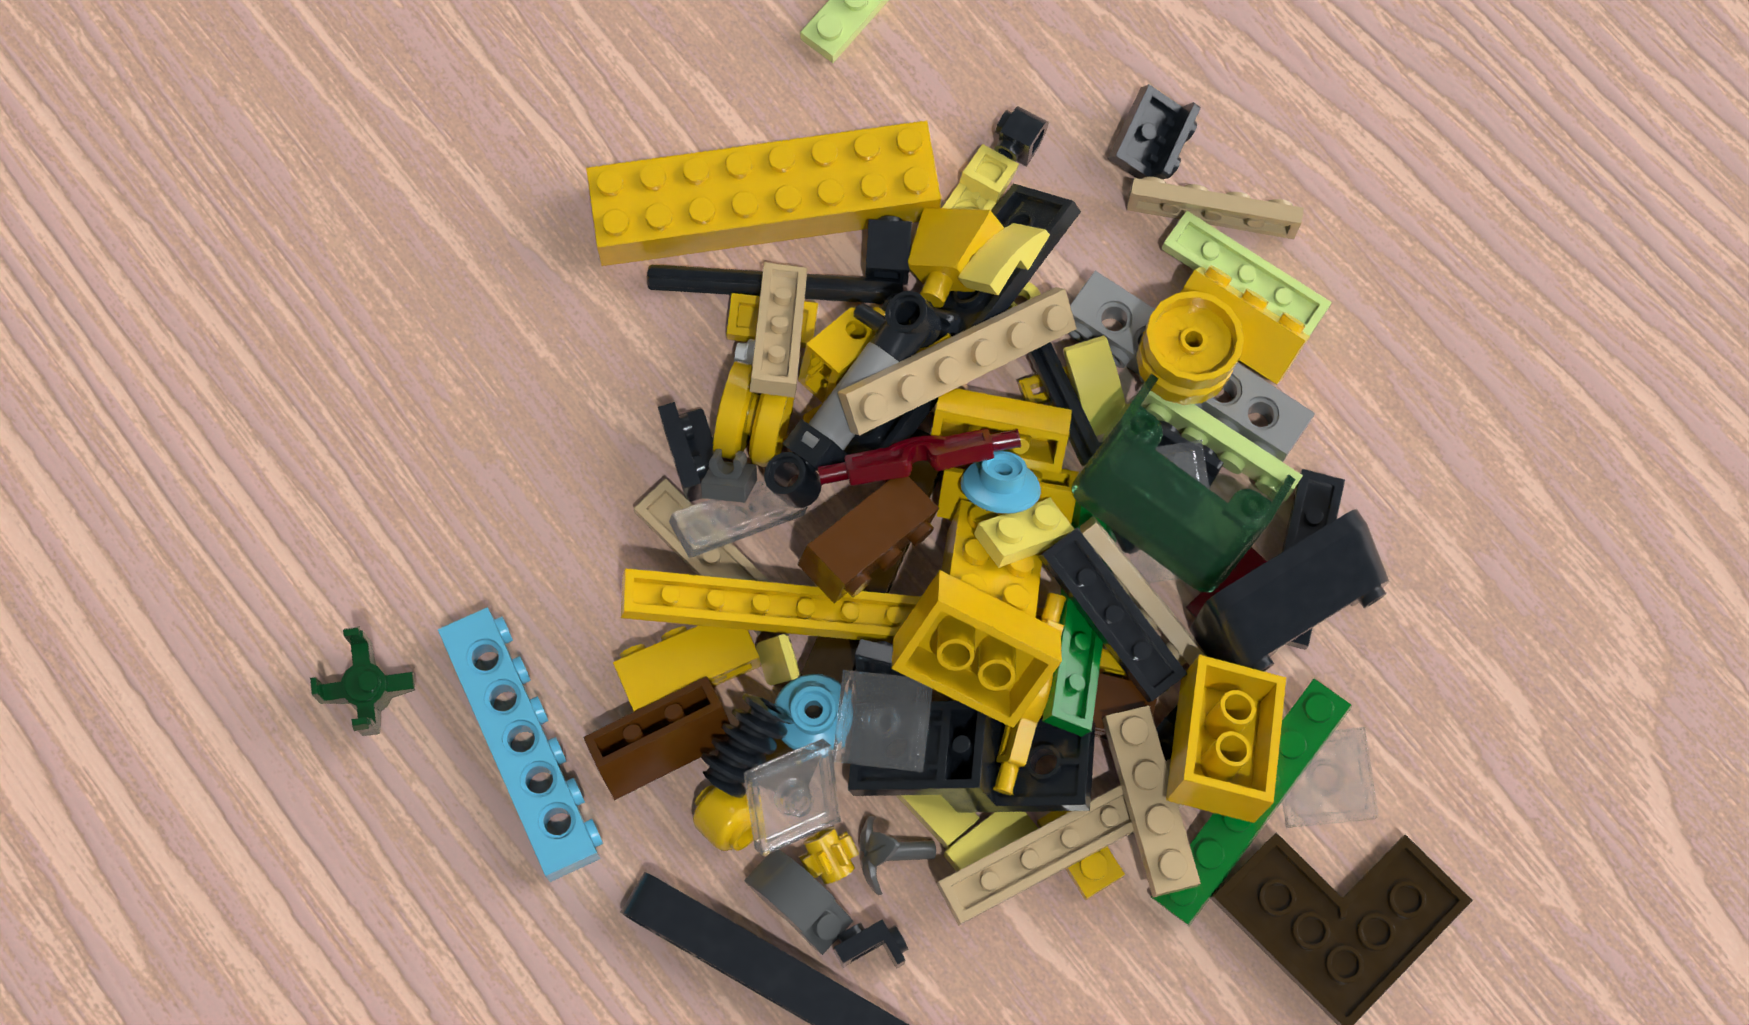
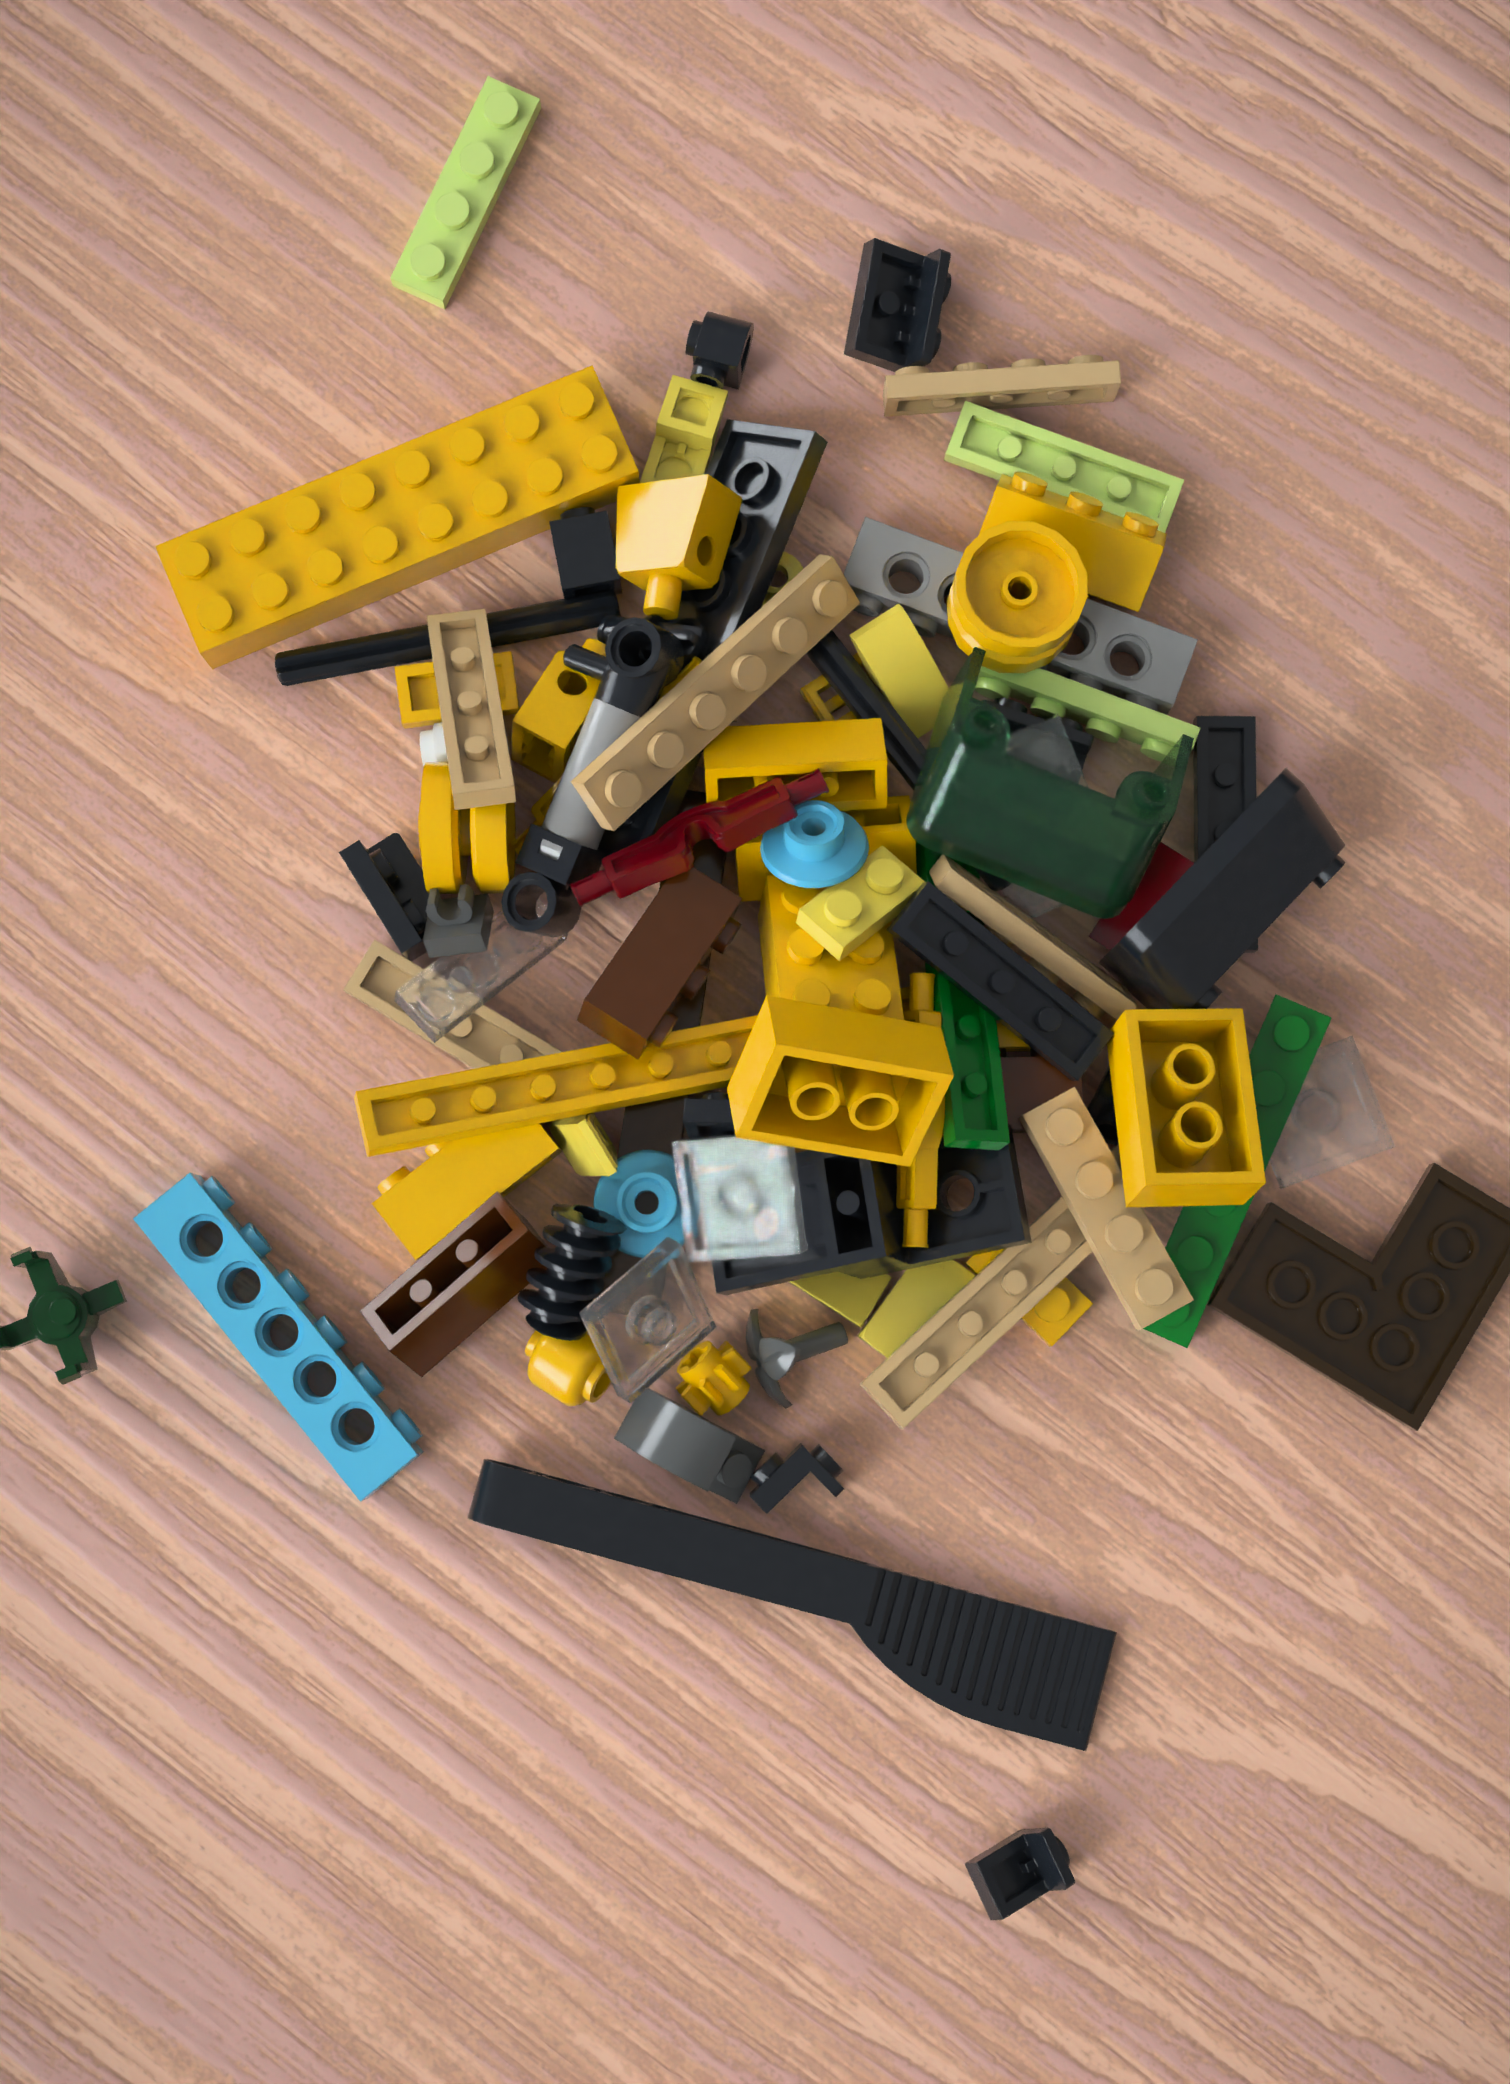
camera: 15 degrees left, 10 degrees up
light yellow slope [958,223,1050,295] -> none

